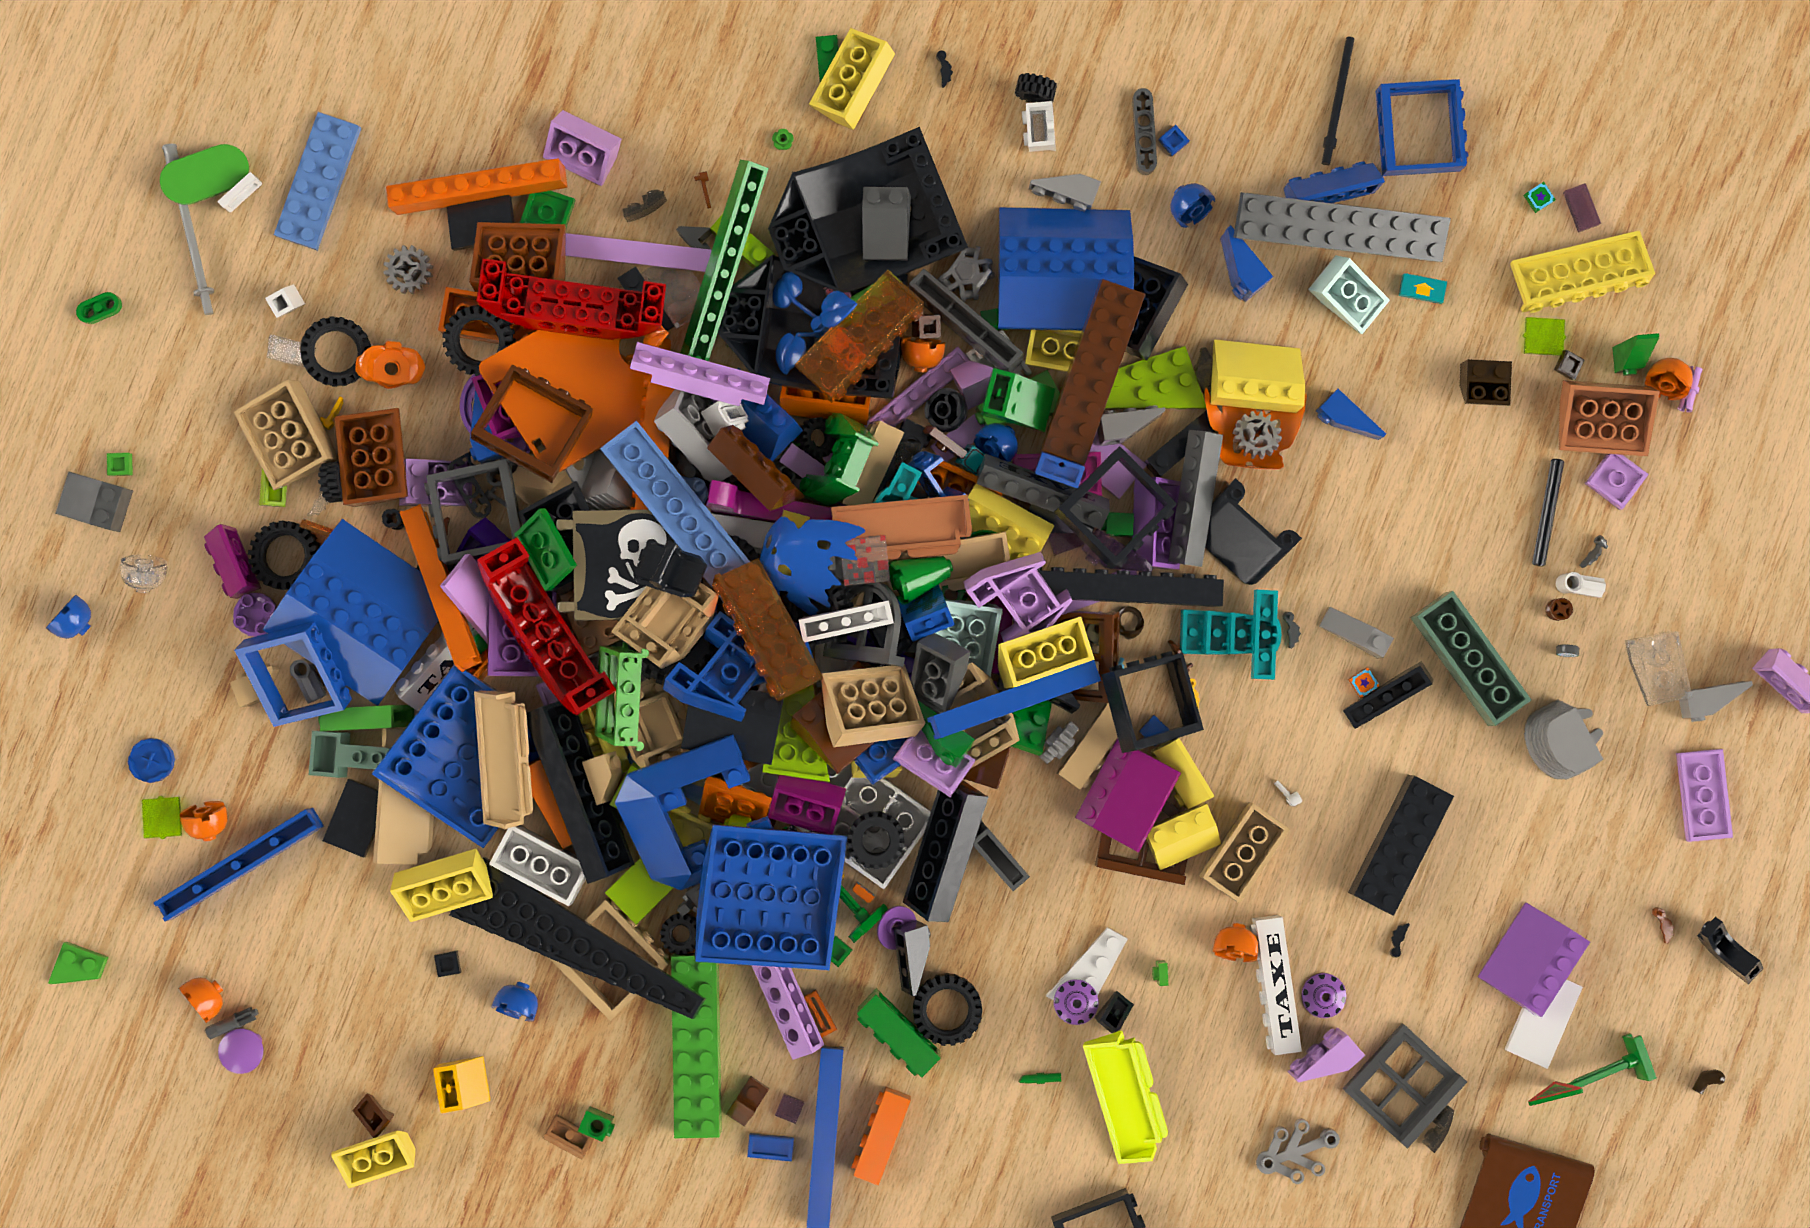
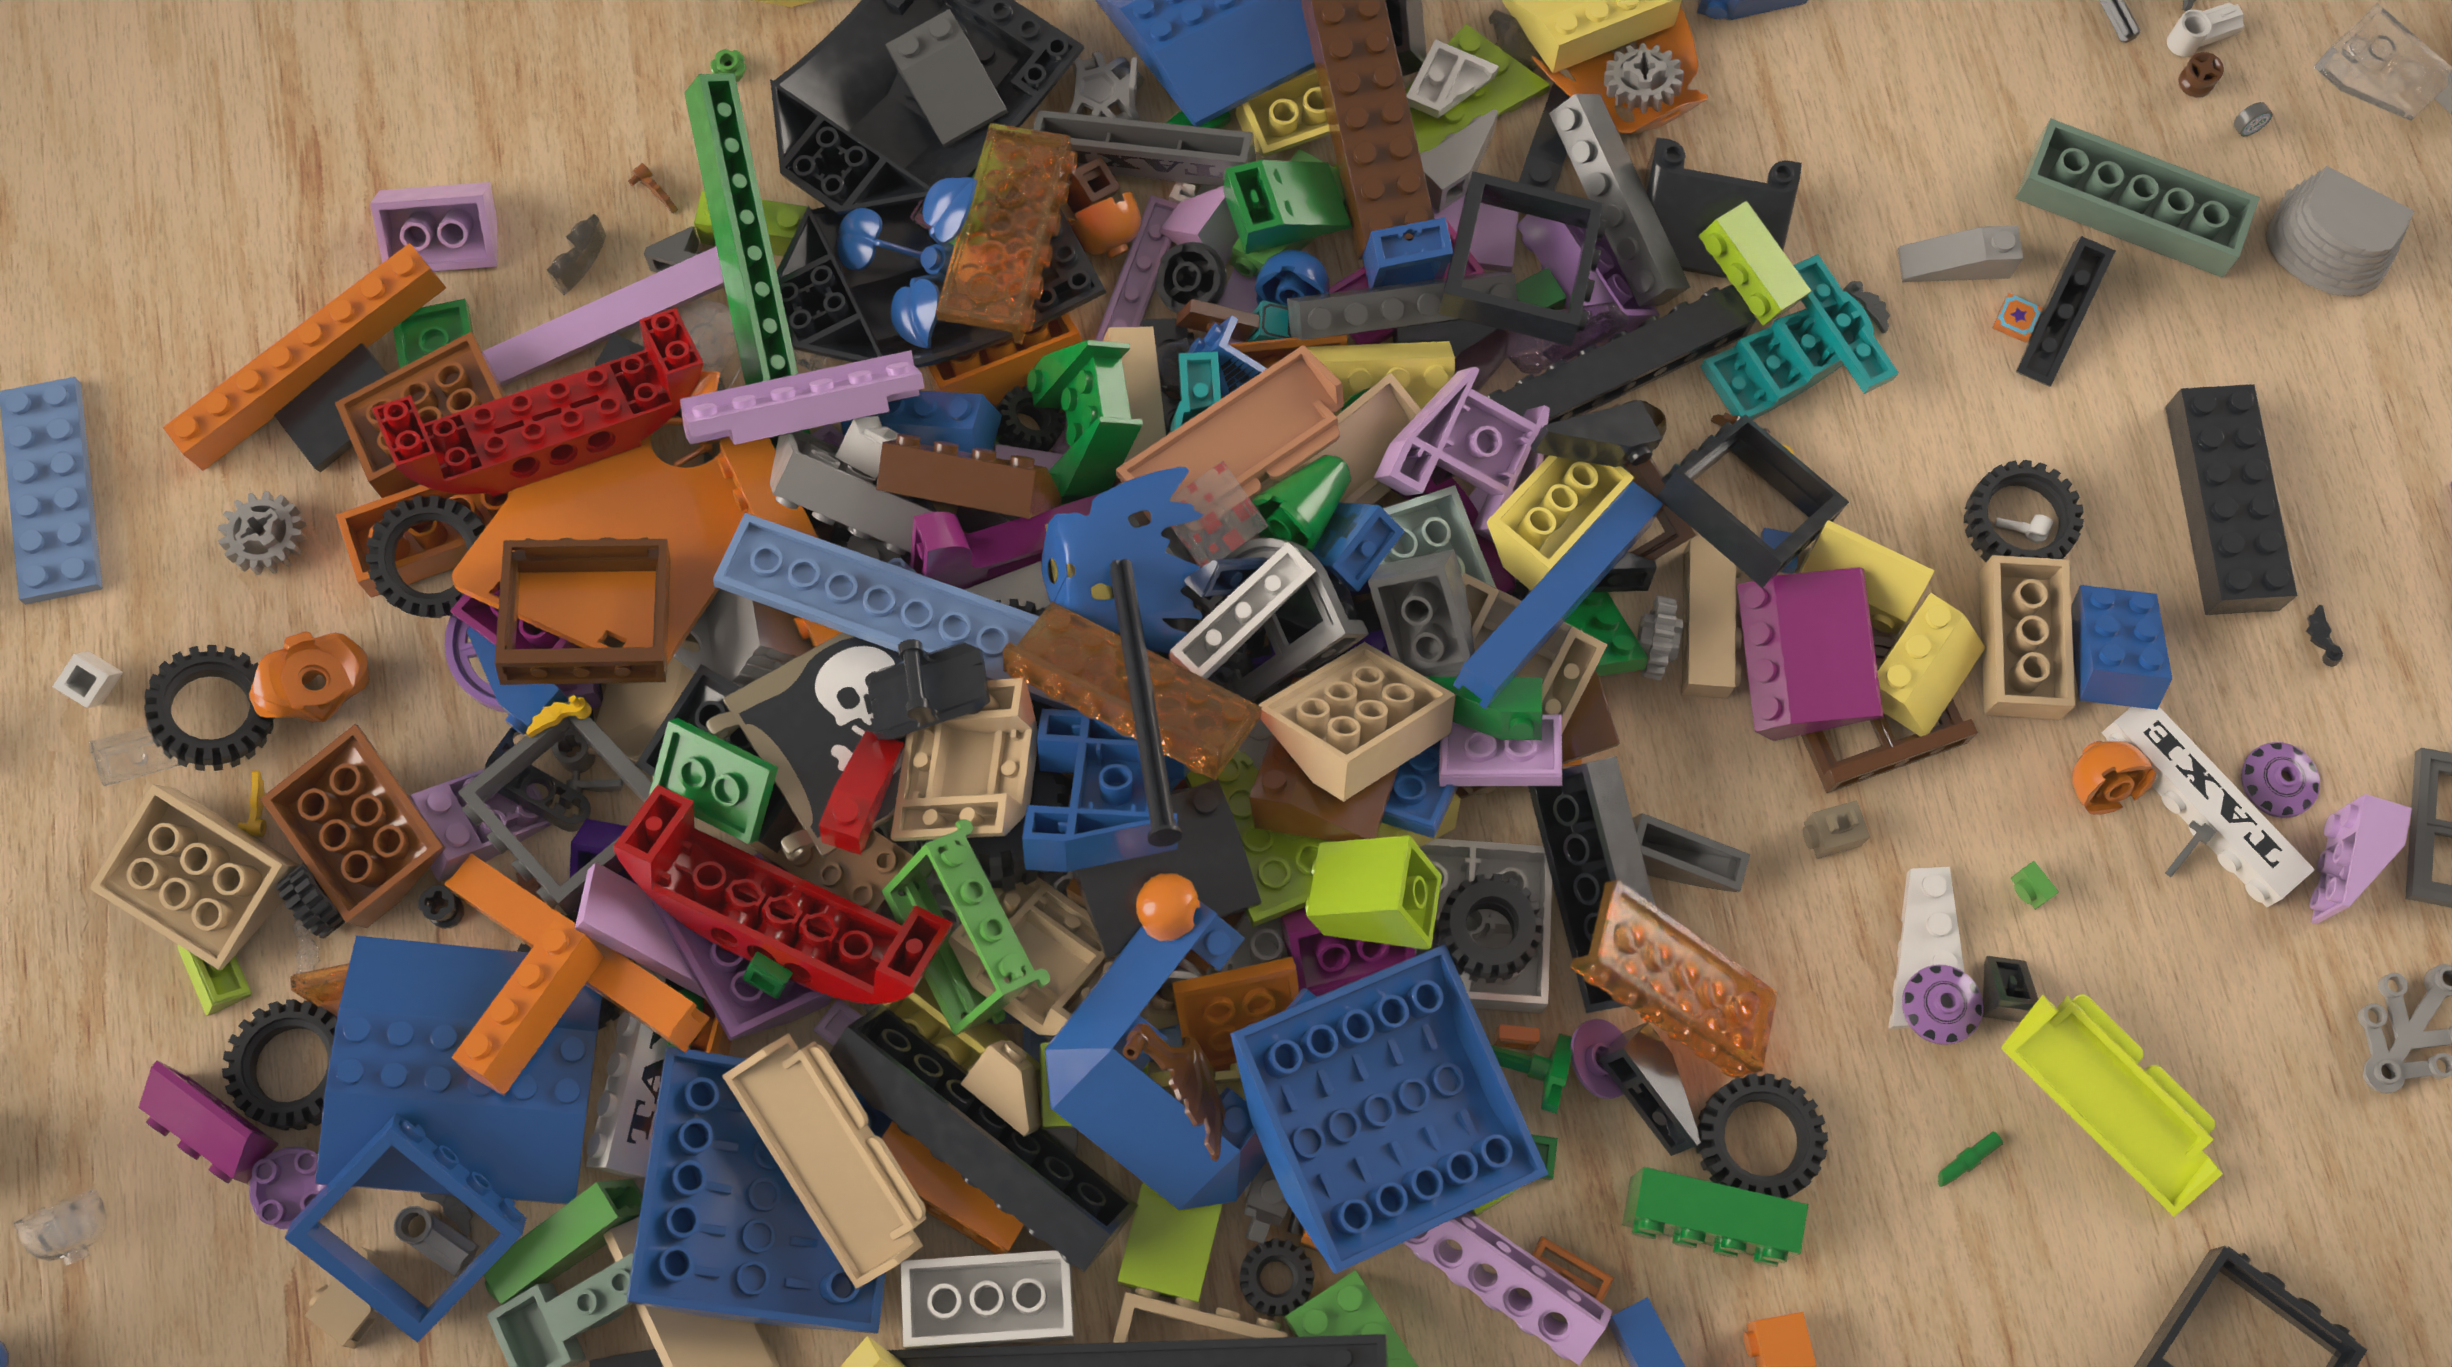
camera: 30 degrees left, 15 degrees down
none -> orange brick [451,919,605,1095]
none -> yellow piece [526,695,592,738]
none -> green tile [743,951,793,999]
none -> red slope [819,731,905,855]
none -> black axle [1110,558,1182,847]
none -> reddish brown animal [1123,1024,1226,1162]
none -> orange hair [1136,873,1200,941]
none -> dark blue slope [1184,557,1267,597]
none -> lime slope [1305,835,1442,949]
none -> white wing [1407,40,1499,118]
none -> black slope [1531,400,1662,467]
none -> clear orange bracket [1571,880,1778,1078]
none -> lime brick [1699,201,1811,326]
none -> dark tan brick [1803,800,1870,859]
none -> black tyre [1964,460,2084,562]
none -> blue brick [2071,585,2173,710]
none -> dark grey piece [2165,820,2217,877]

